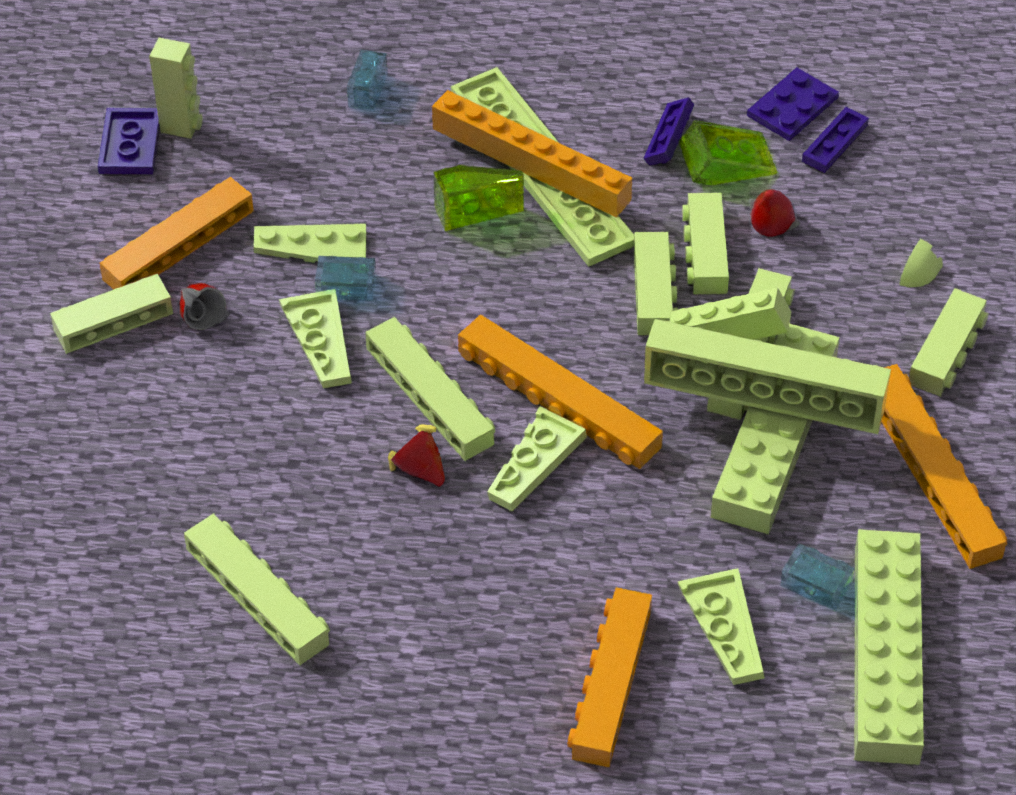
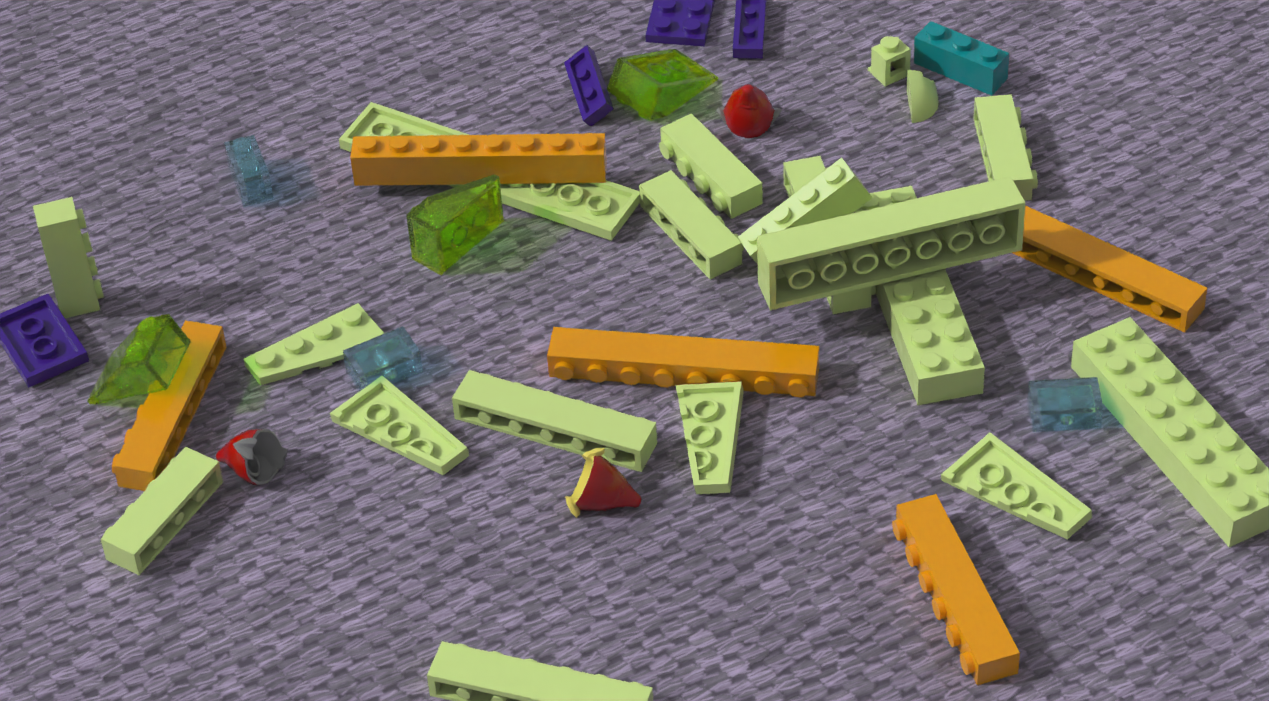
camera: 30 degrees left, 5 degrees down
none -> clear neon green slope [87,314,191,405]
none -> yellowish green brick [868,36,911,87]
none -> teal brick [914,21,1009,96]

